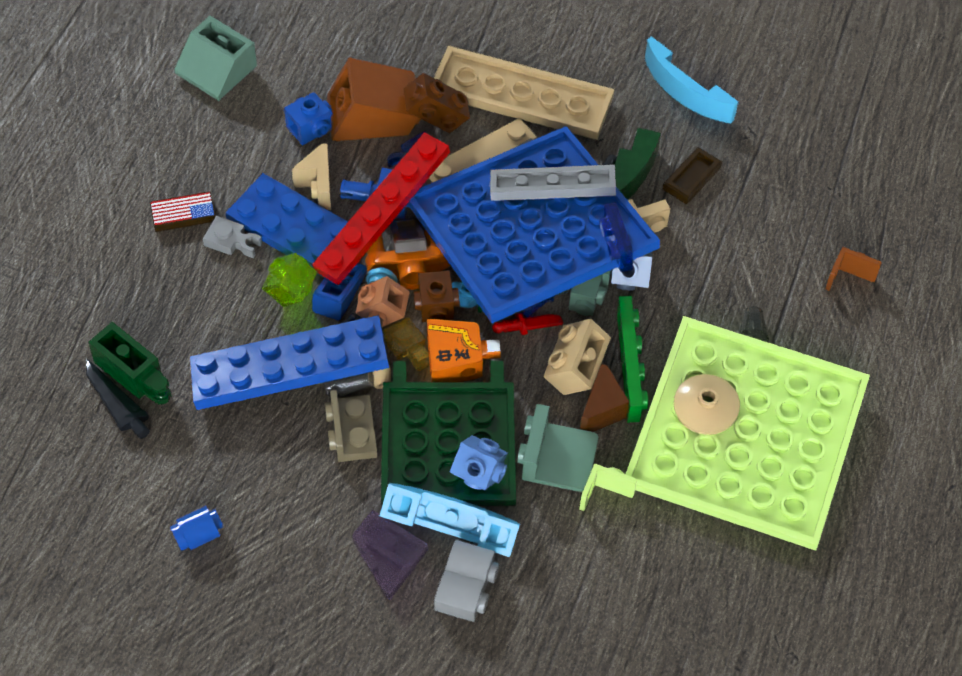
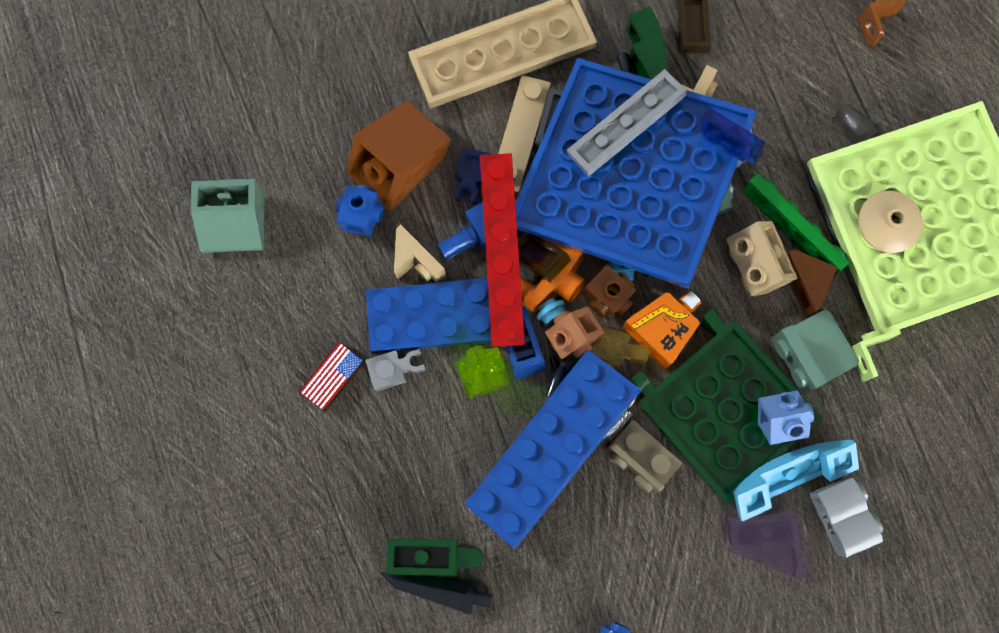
camera: 35 degrees left, 20 degrees up
reddish brown brick [403,73,470,134] -> none

